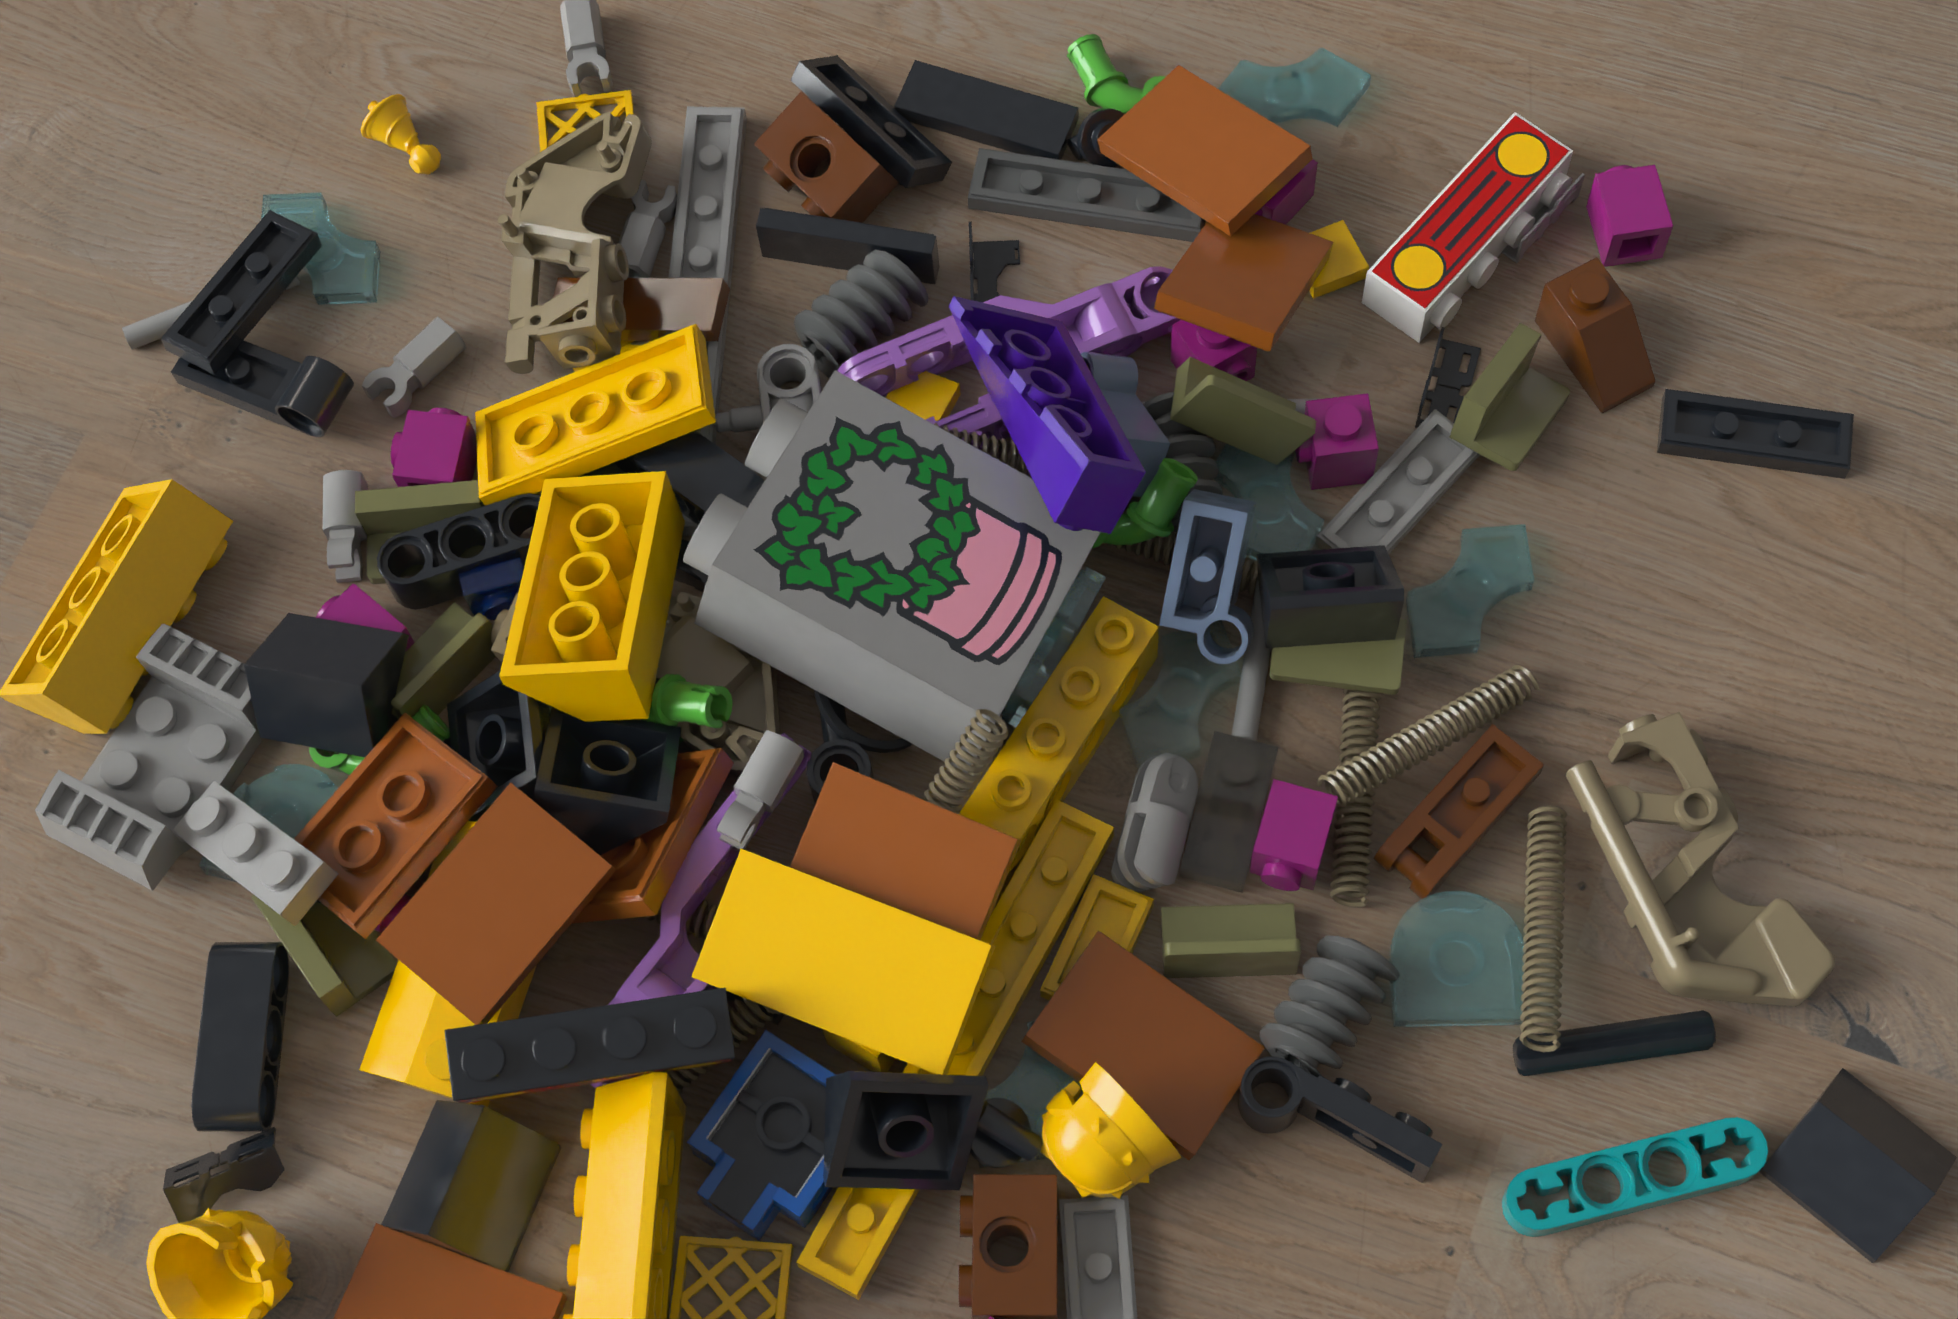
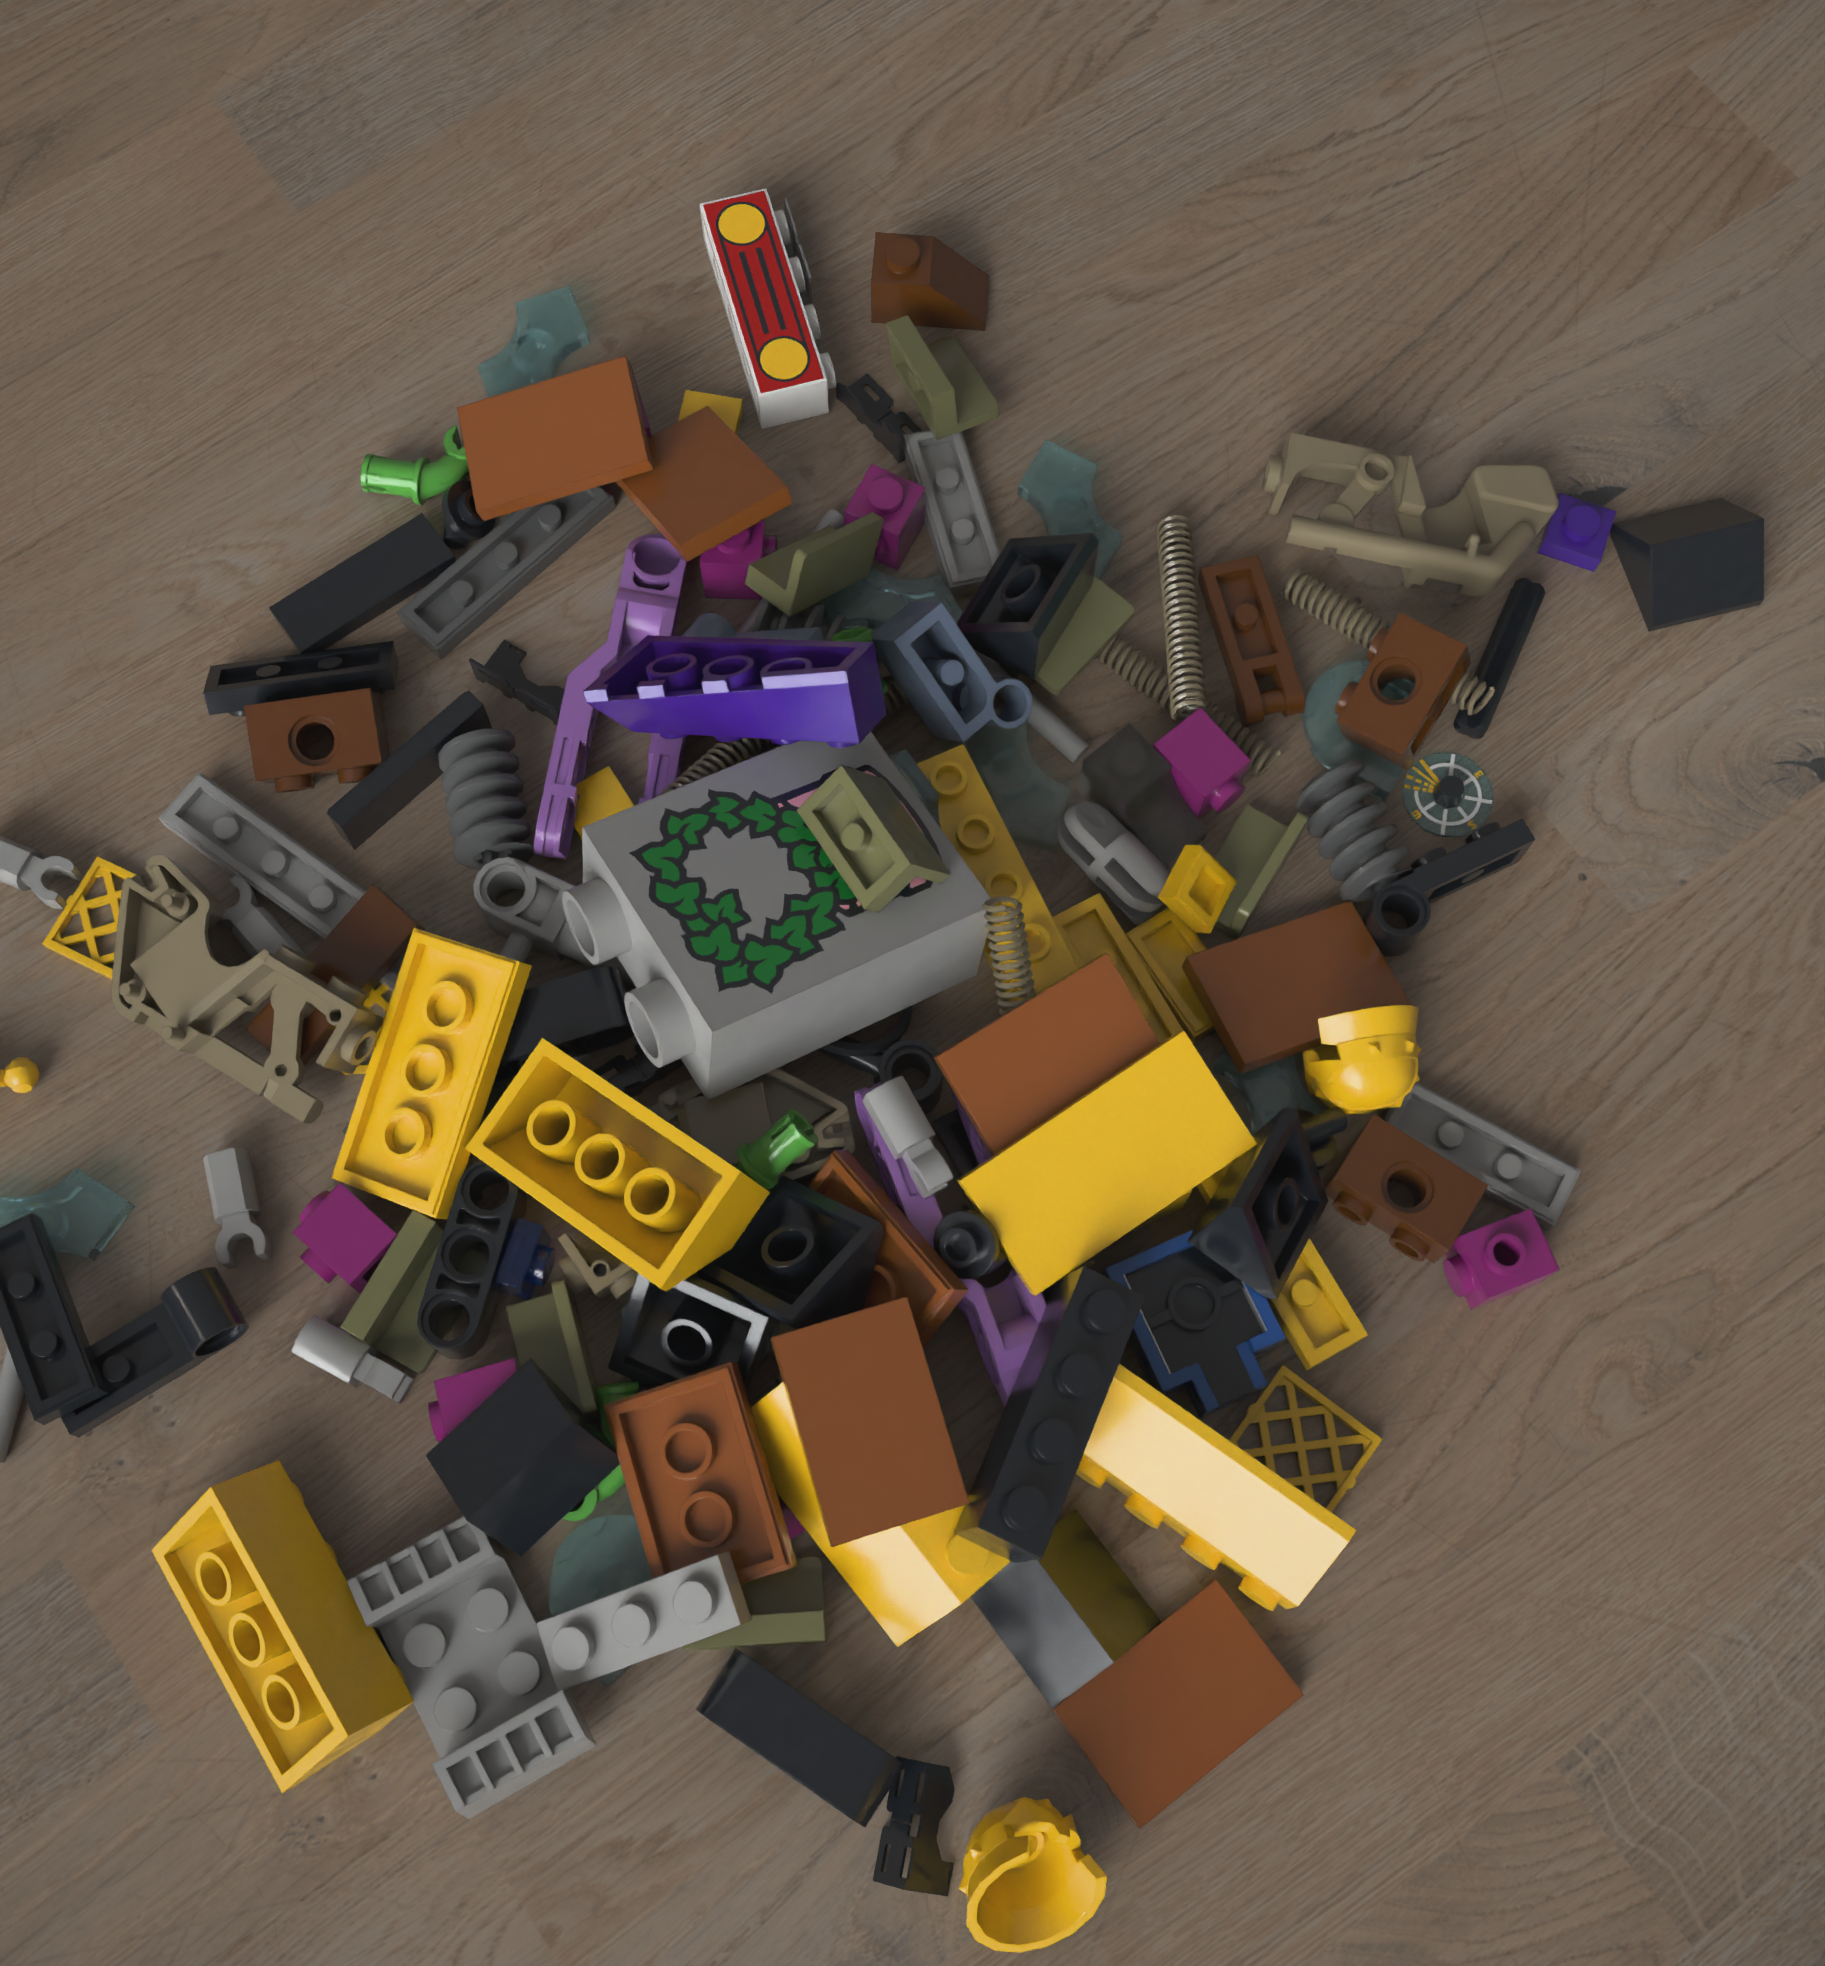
camera: 65 degrees left, 5 degrees up
teal beam [1502,1117,1768,1237] -> none
magenta brick [1586,164,1673,267] -> none
black tile [1657,389,1854,479] -> none
none -> olive panel [797,765,951,913]
none -> black plate [933,1204,1008,1279]
none -> yellow tile [1158,845,1237,934]
none -> reddish brown brick [1335,613,1471,770]
none -> clear light blue piece [1402,753,1493,837]
none -> dark purple plate [1537,493,1616,572]

